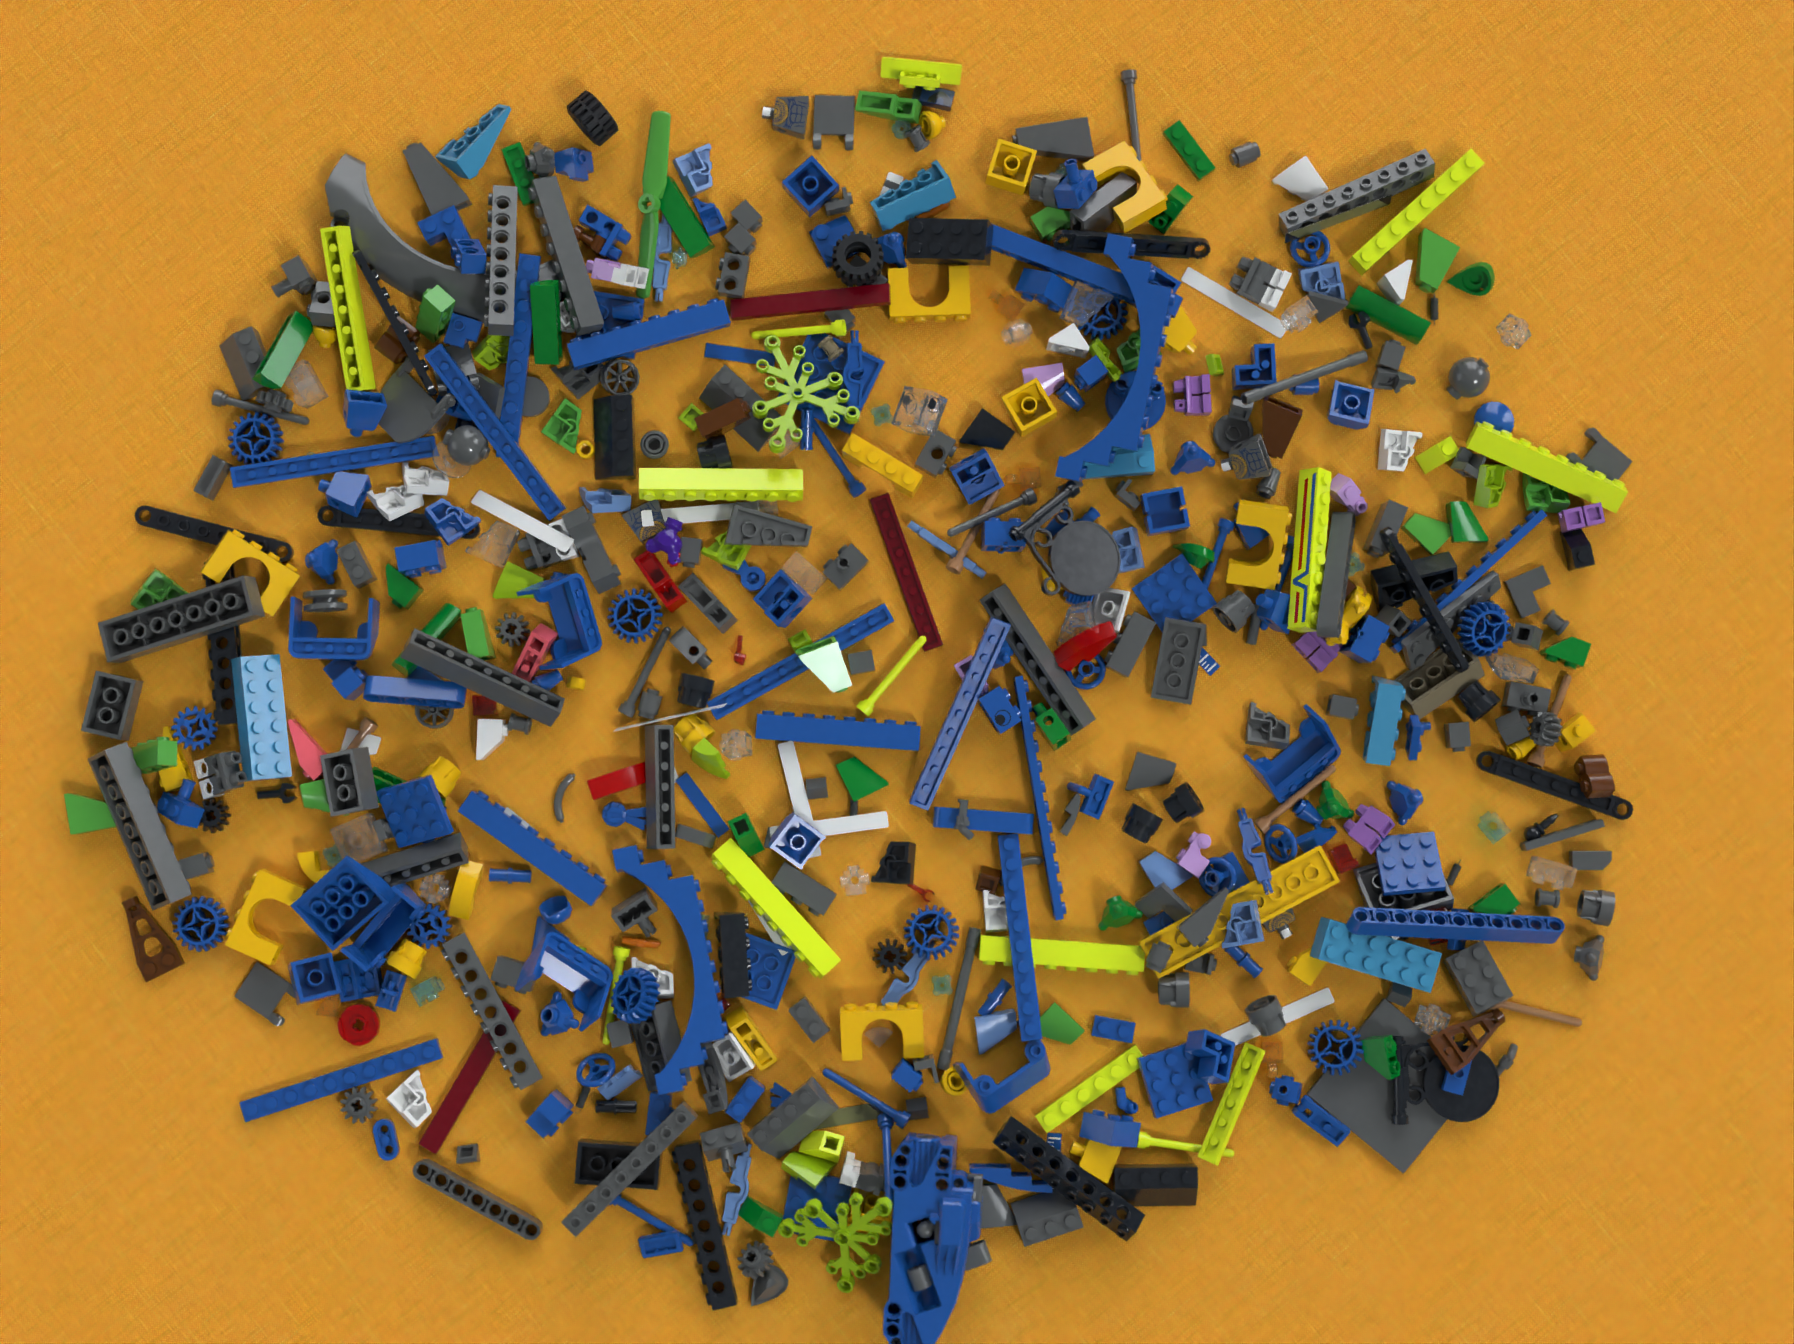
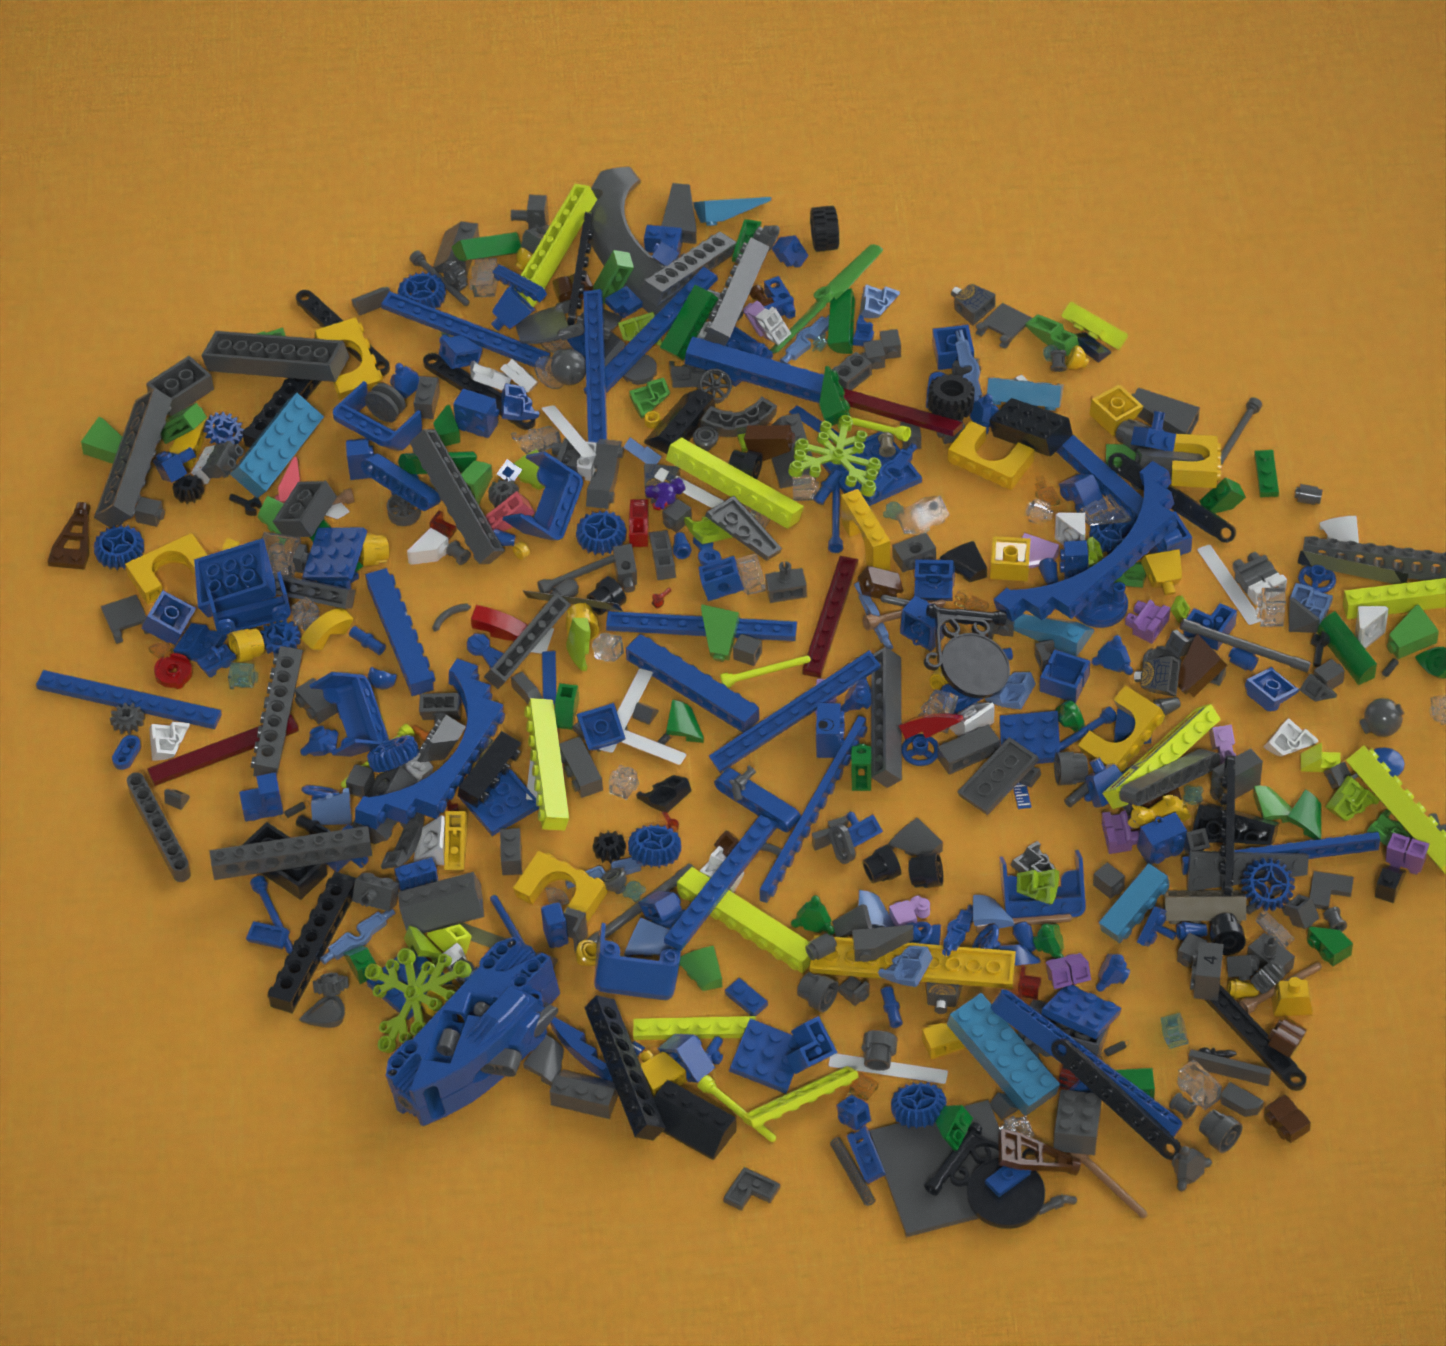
camera: 40 degrees right, 35 degrees down
none -> dark grey slope [417,715,465,763]
none -> blue piece [492,264,547,302]
none -> slope [497,459,522,482]
none -> dark grey brick [601,867,627,894]
none -> blue brick [638,891,682,921]
none -> blue cone [673,532,691,559]
none -> dark grey brick [700,397,777,437]
none -> dark grey tile [723,1167,780,1211]
none -> green slope [819,366,851,426]
none -> dark grey plate [829,824,856,864]
none -> dark grey piece [830,1137,876,1206]
none -> reddish brown brick [858,566,904,599]
none -> medium blue piece [955,330,983,402]
none -> medium blue slope [973,895,1014,928]
none -> lime slope [1017,869,1059,905]
none -> black plate [1051,1038,1182,1160]
none -> blue cone [1176,922,1207,941]
none -> dark grey brick [1190,942,1224,1001]
none -> reddish brown brick [1264,1095,1311,1143]

